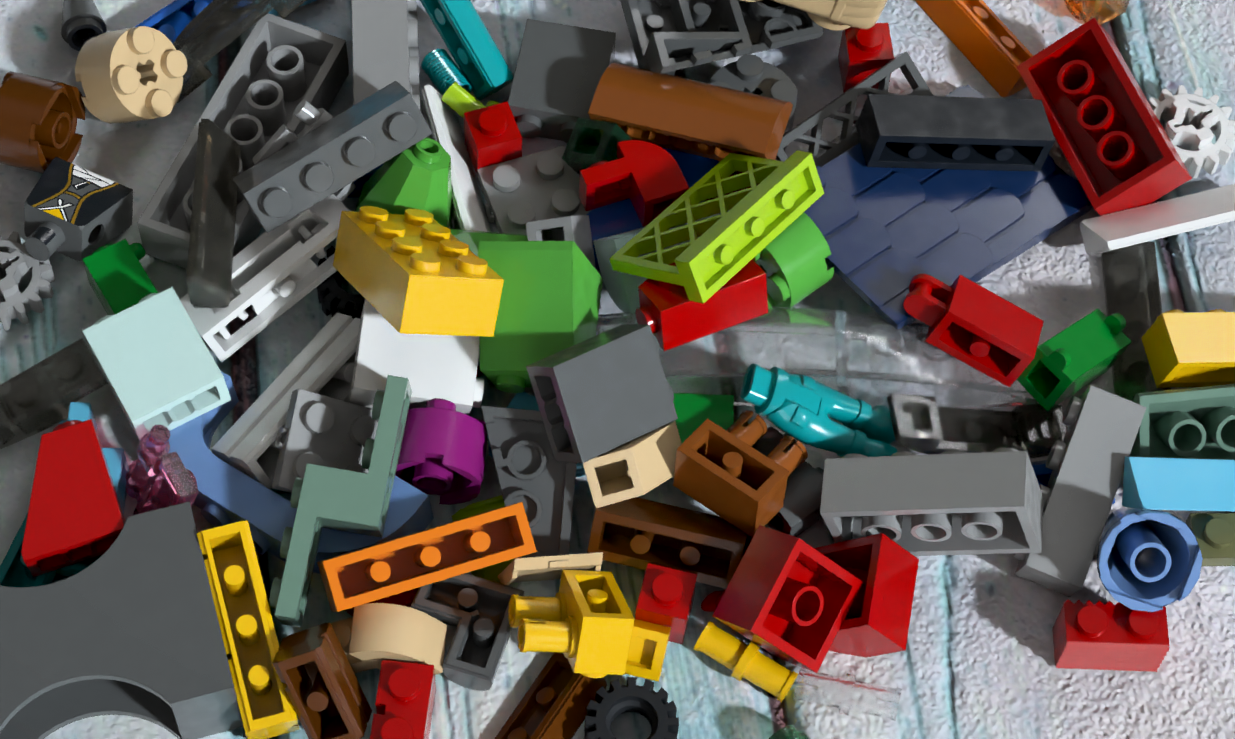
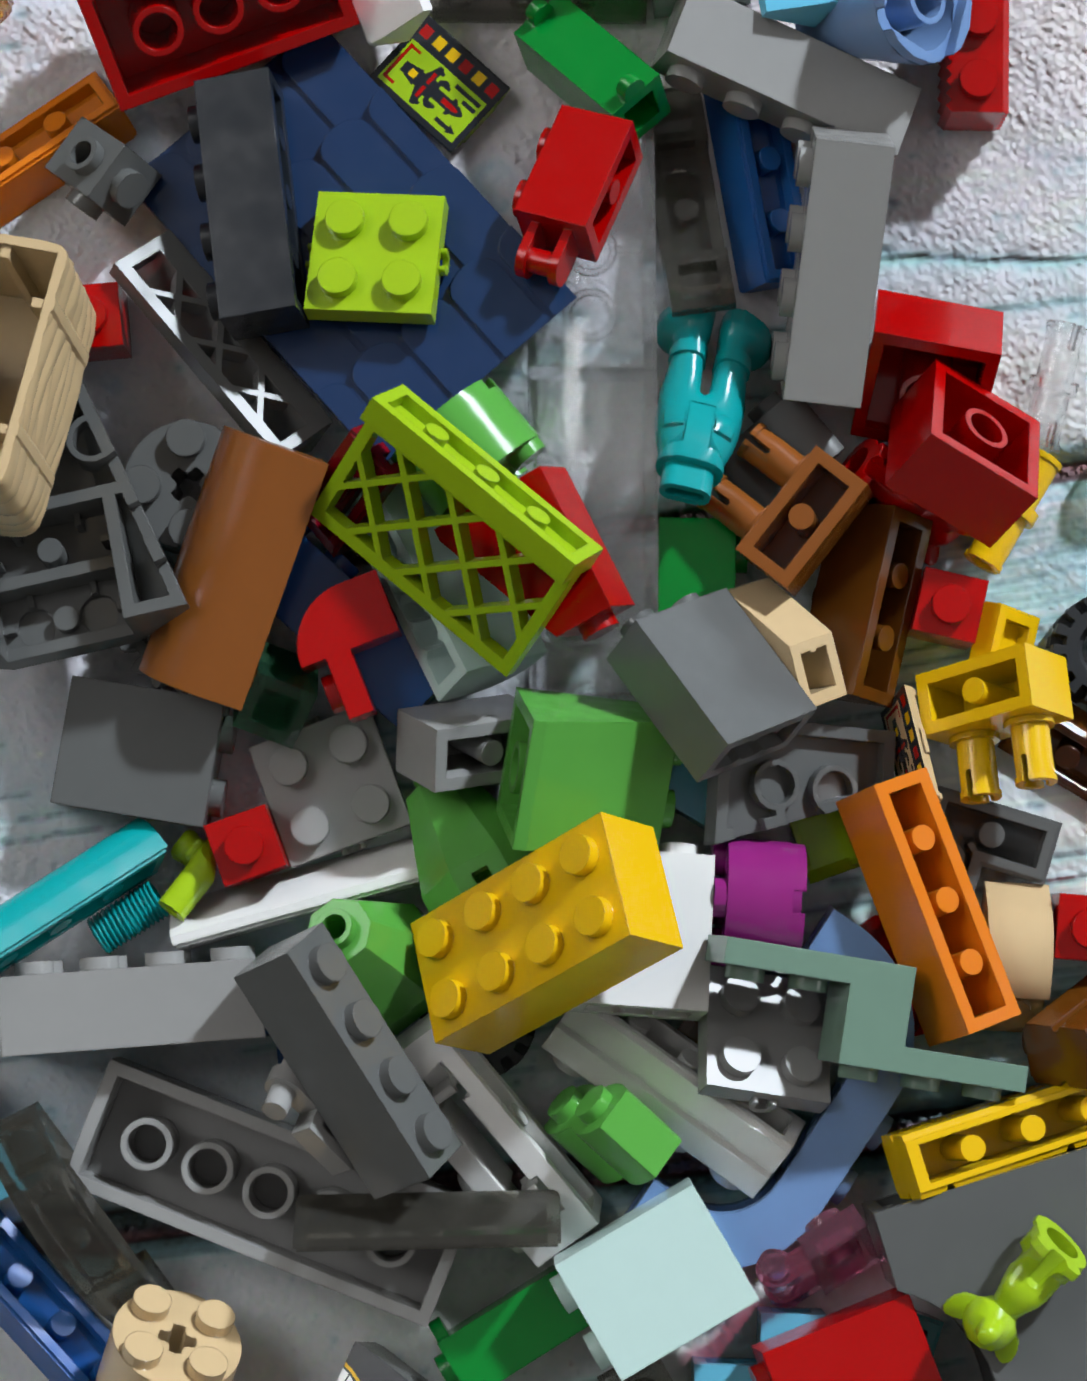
camera: 85 degrees left, 25 degrees up
none -> dark grey brick [45,116,162,226]
none -> lime plate [303,191,450,325]
none -> piece [370,15,510,153]
none -> bright green brick [544,1083,682,1185]
none -> lime animal [943,1215,1086,1364]

